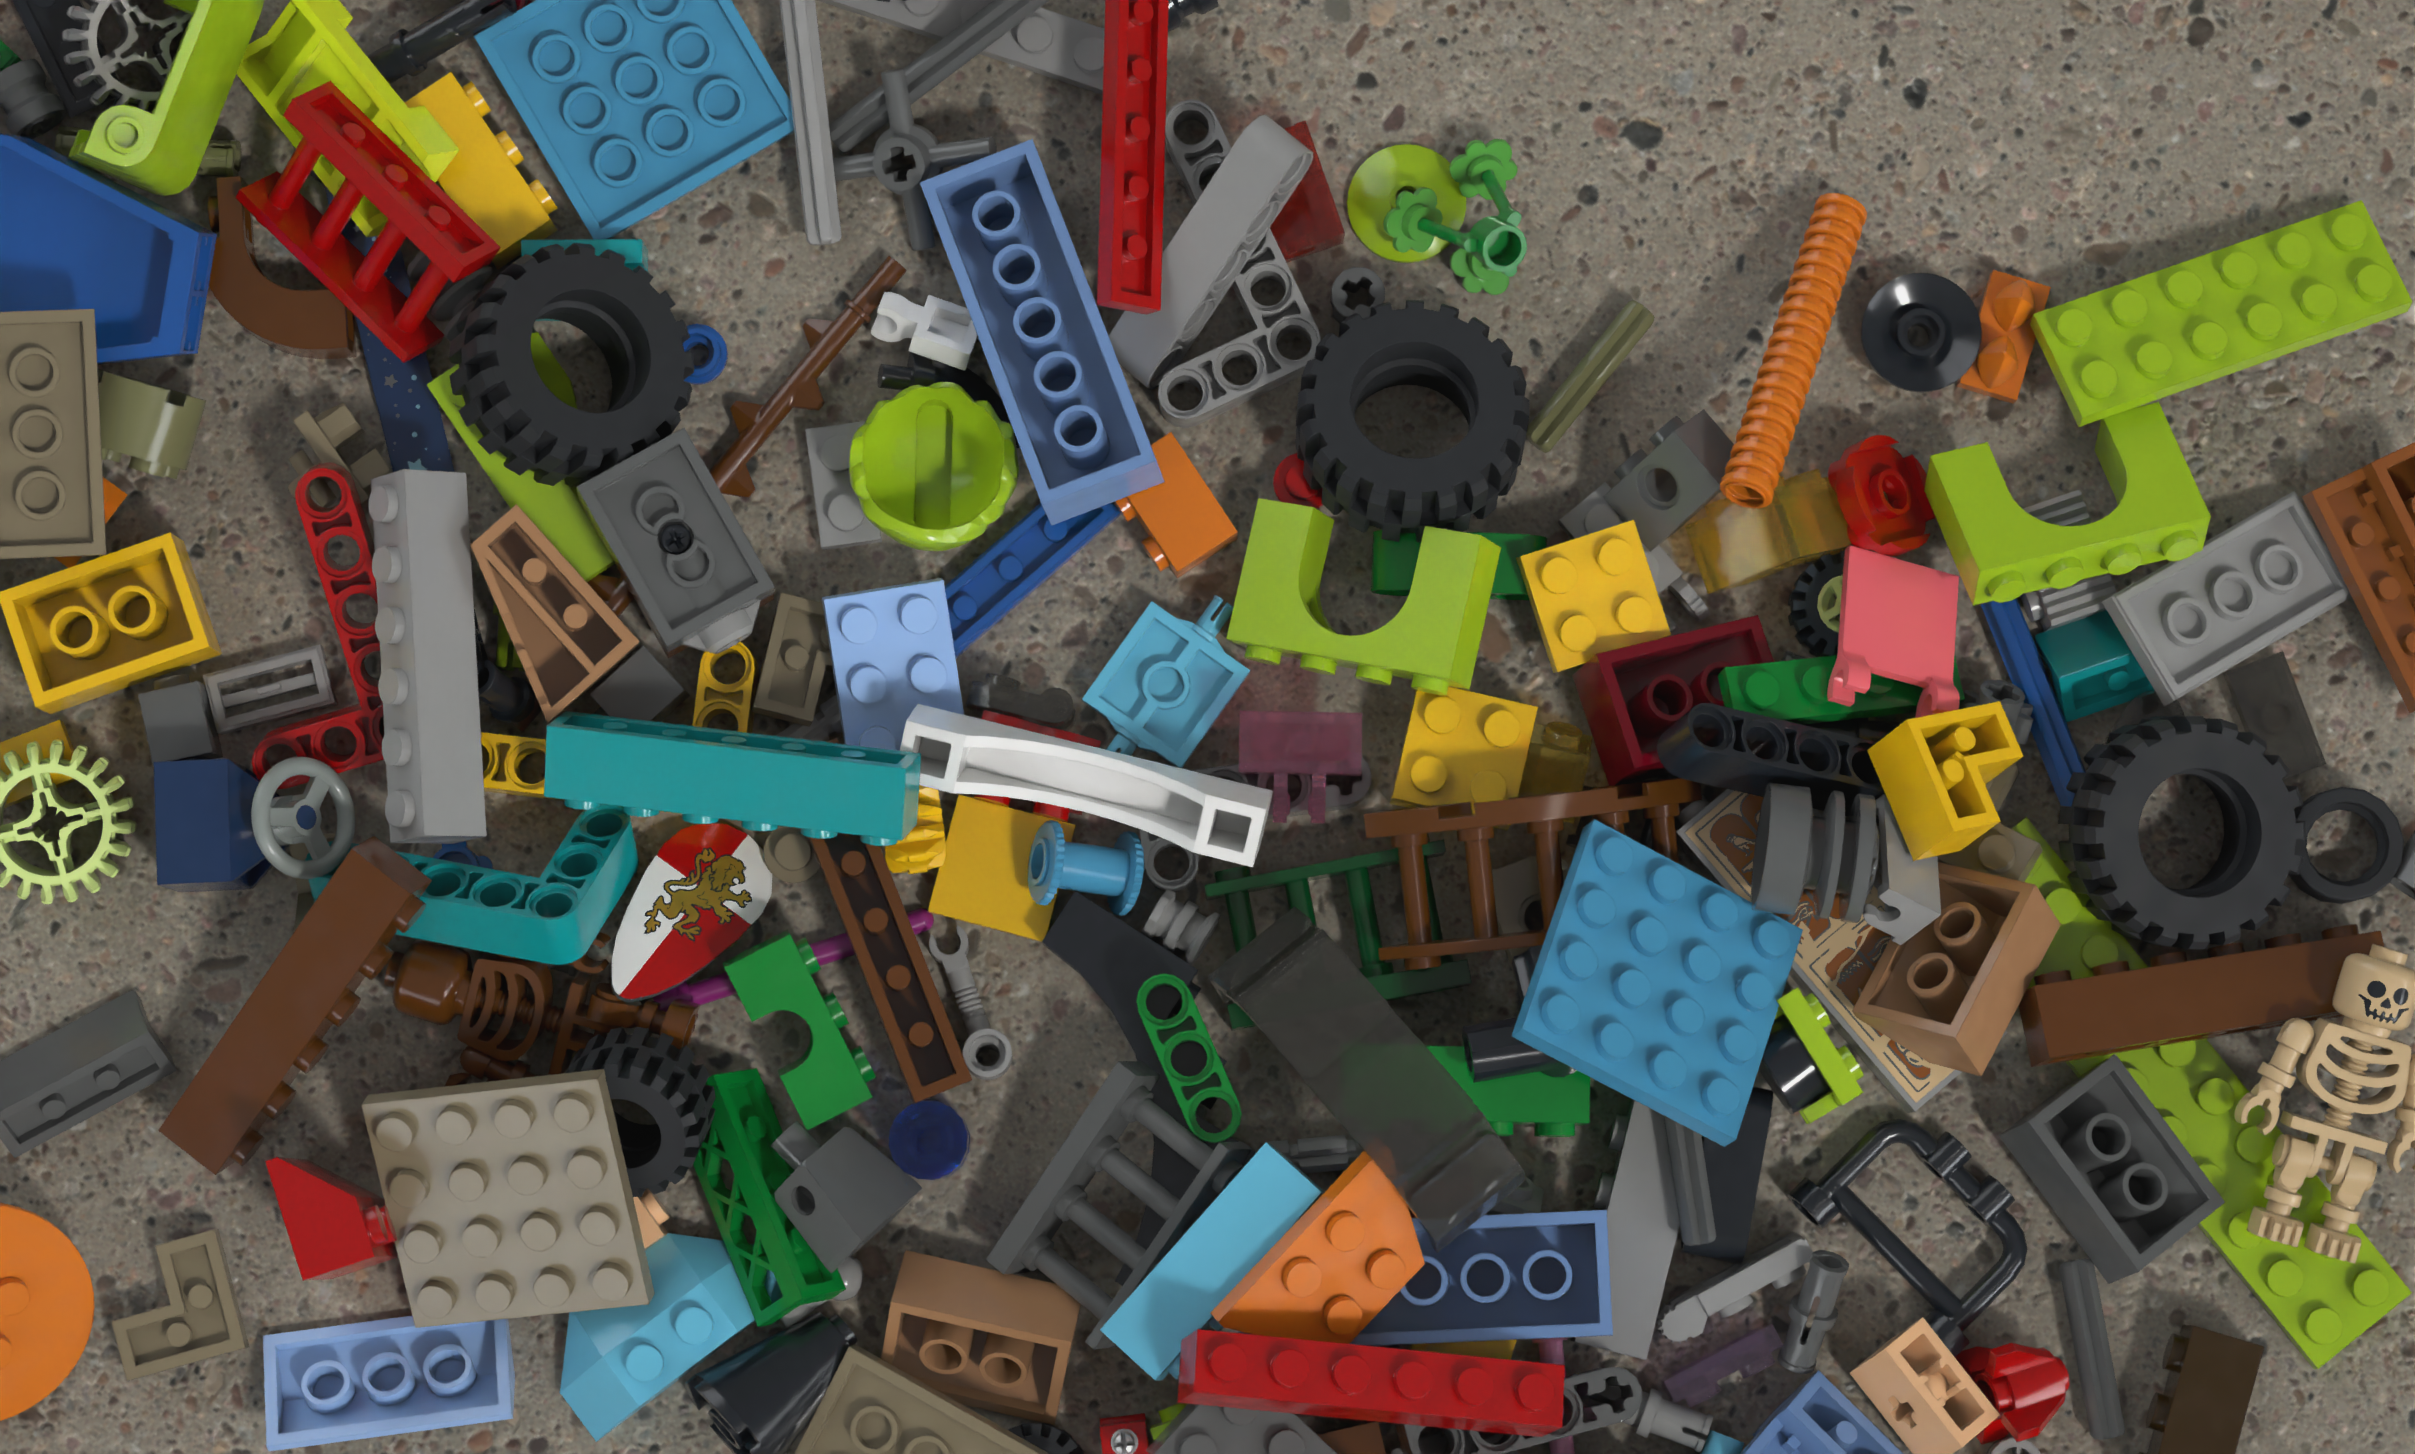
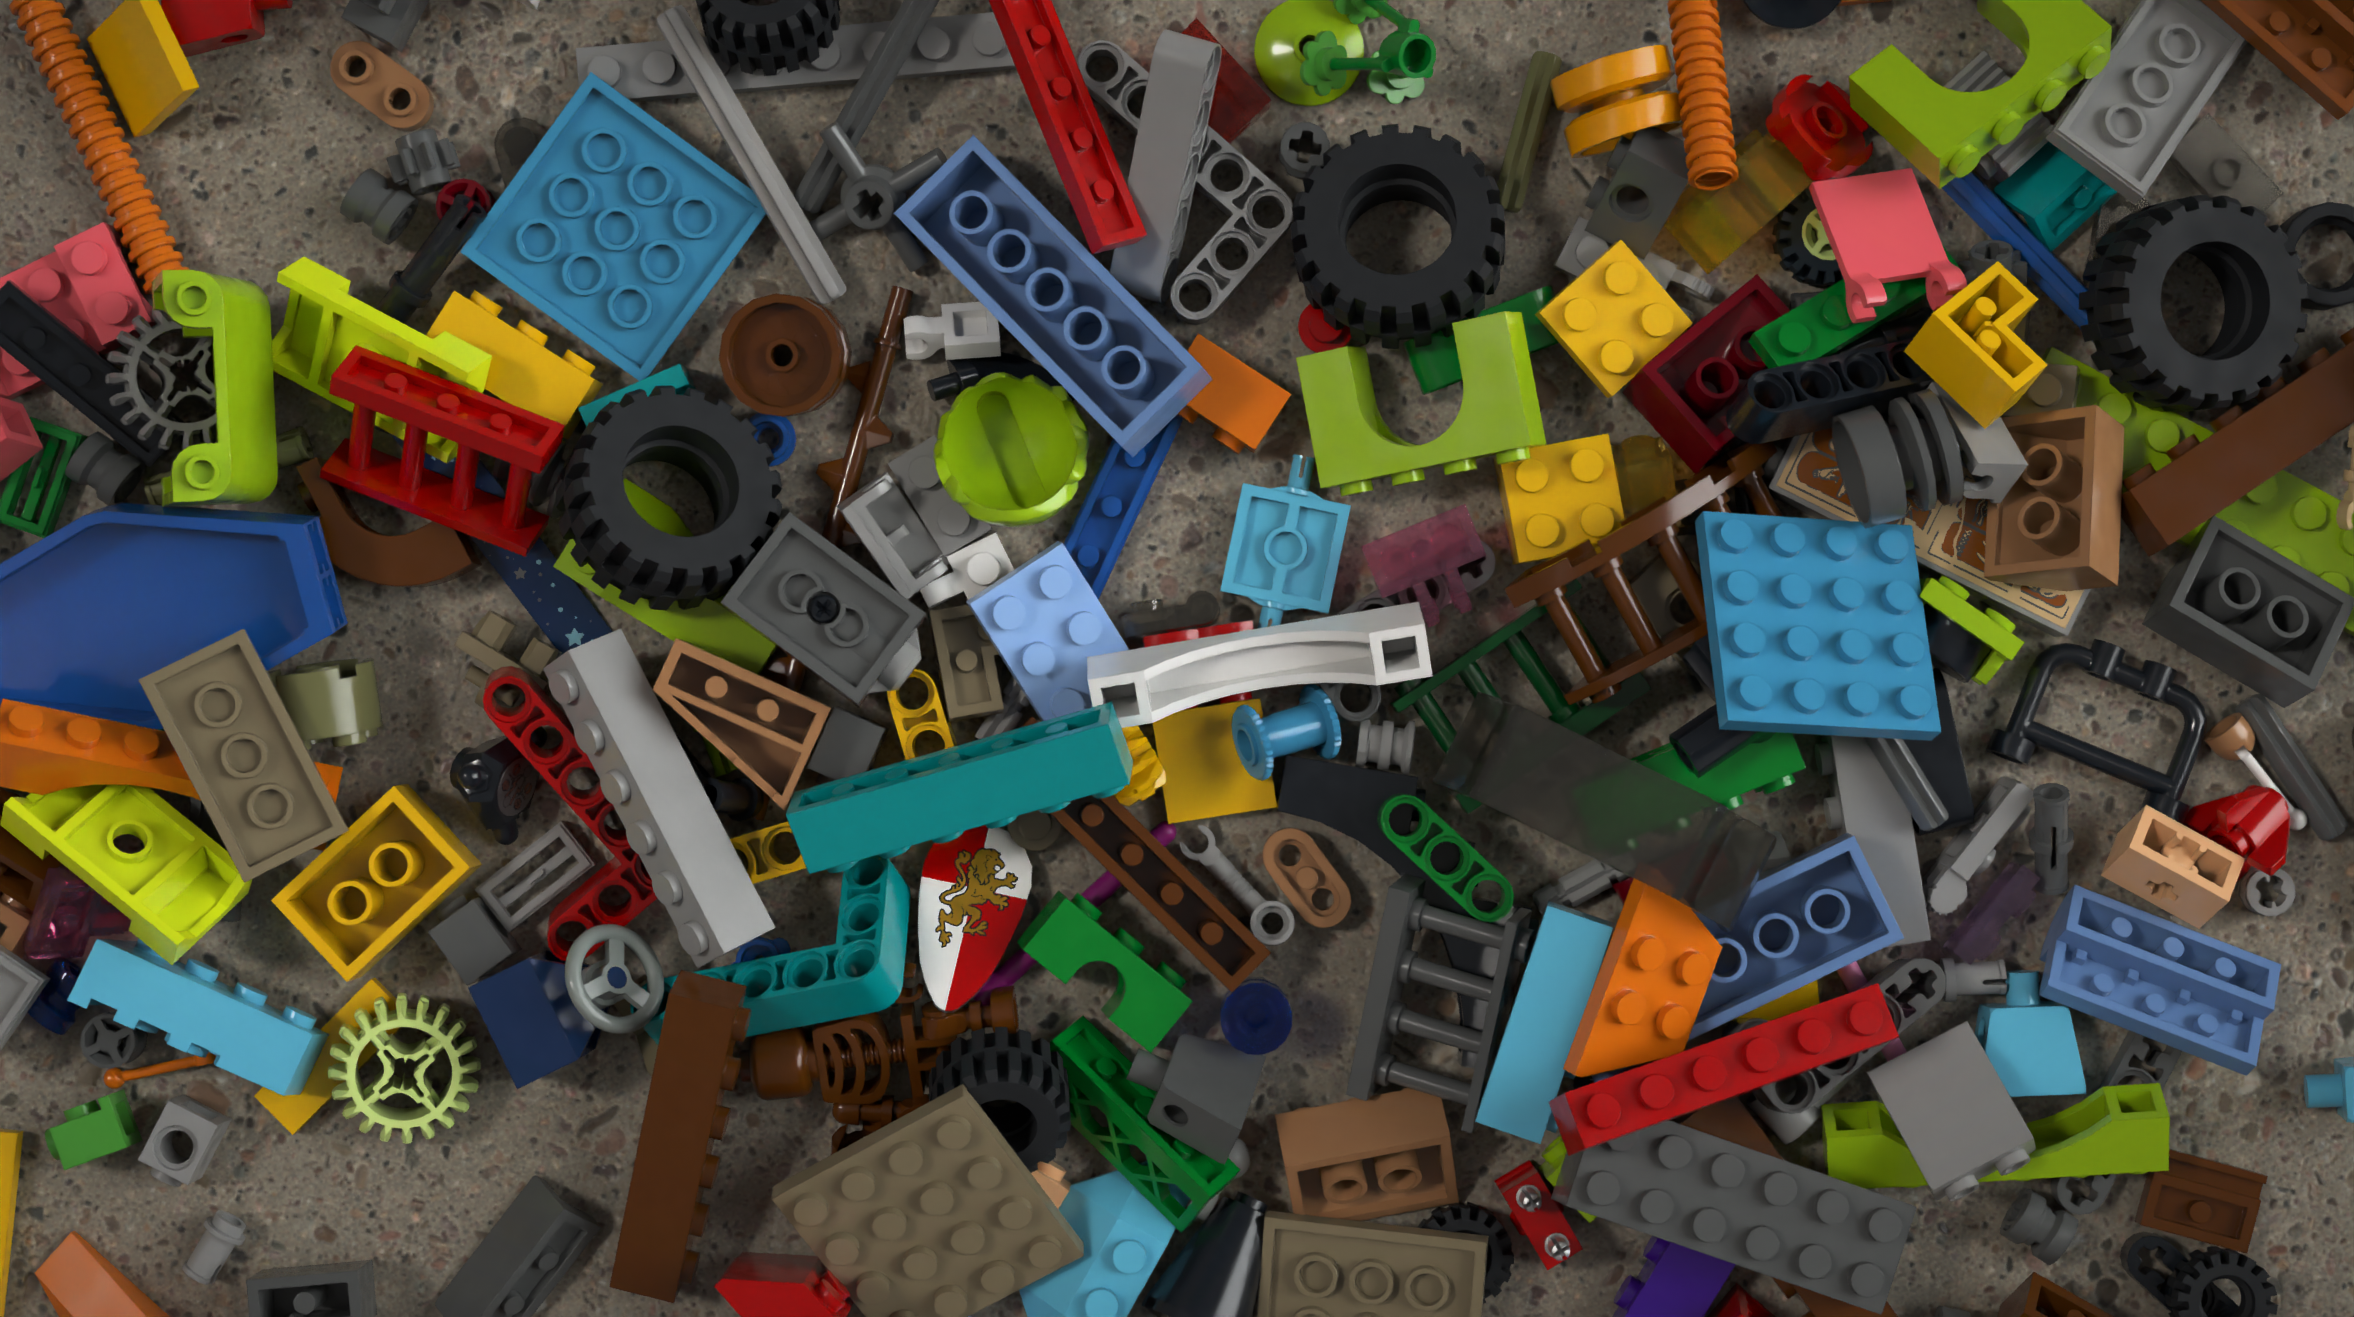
camera: 25 degrees left, 5 degrees up
none -> black rock [450,726,548,845]
none -> reddish brown wheel [719,293,852,417]
none -> light grey hinge [837,472,949,600]
none -> white plate [920,532,1014,609]
none -> medium nougat plate [1262,827,1351,928]
none -> light orange wheel [1550,45,1684,158]
none -> medium nougat hinge [2204,713,2307,830]

